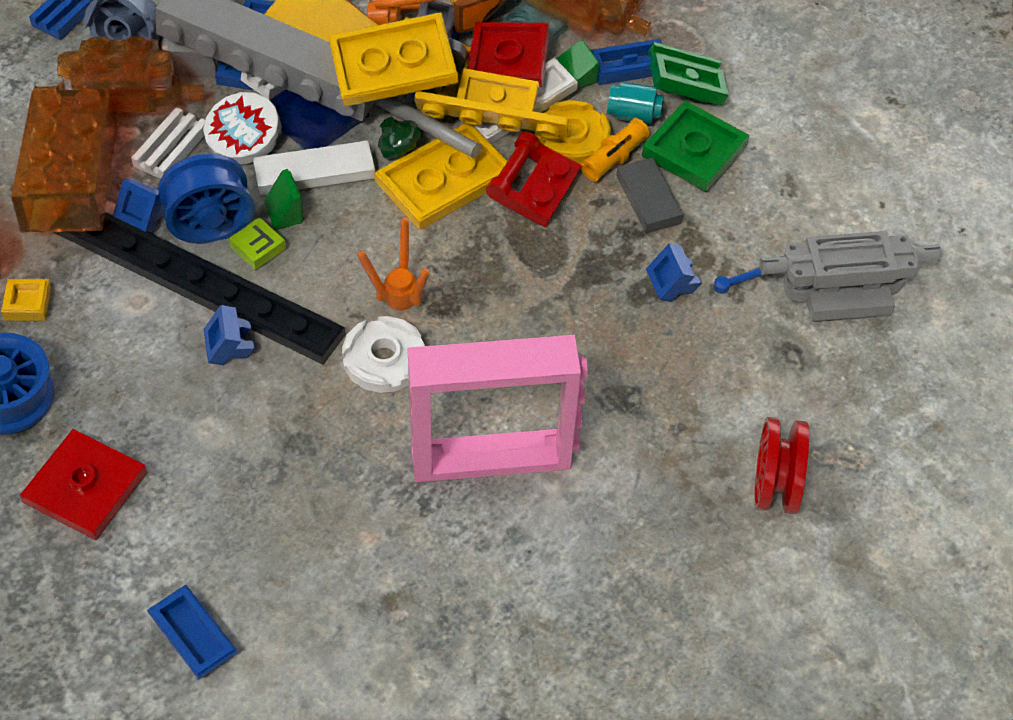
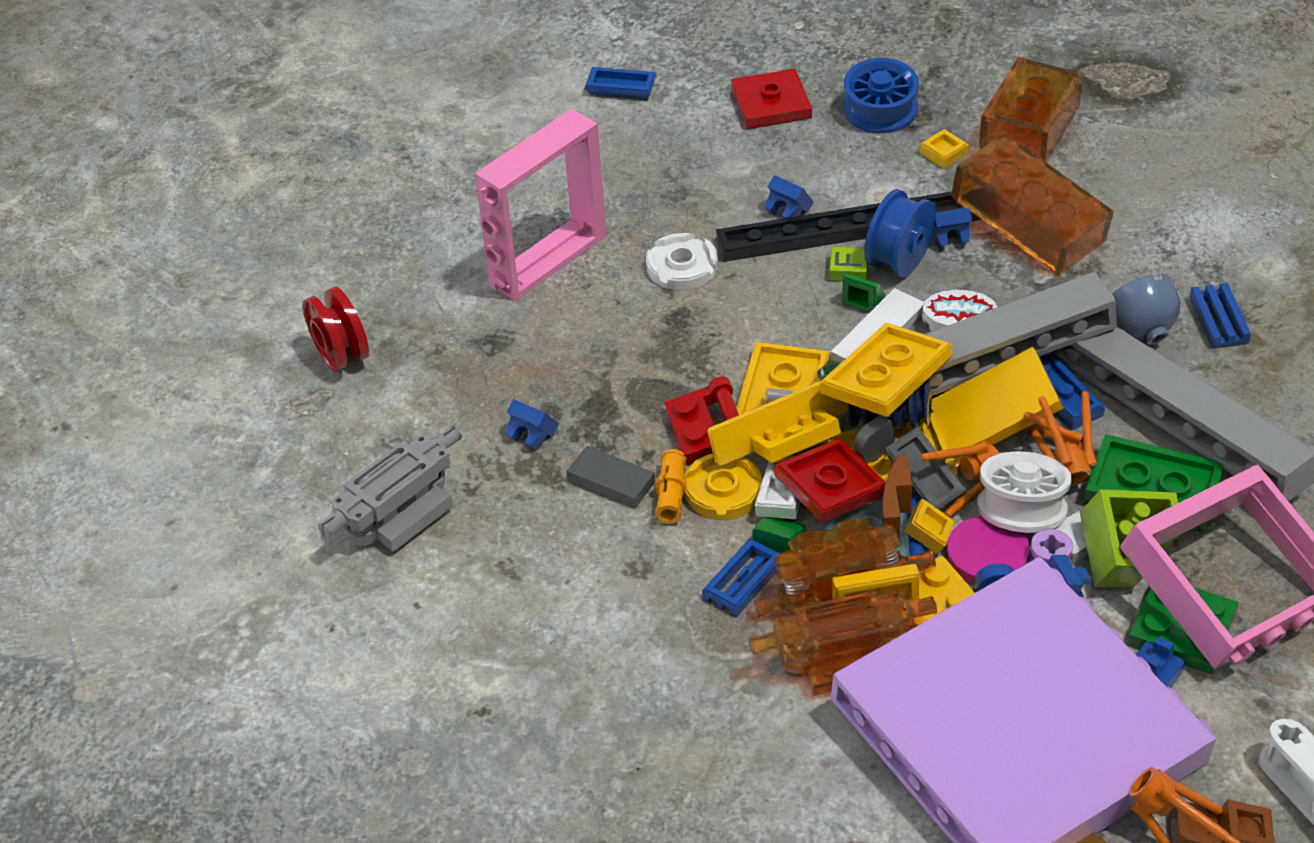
camera: 145 degrees right, 10 degrees down
clear orange piece [33,36,205,113] -> none
white tile [131,107,205,179] -> none
orange plant [357,217,430,311] -> none
teal brick [607,82,664,125] -> none
green plate [642,100,749,192] -> none
green plate [648,42,729,106] -> none
blue hinge [714,256,784,294] -> none

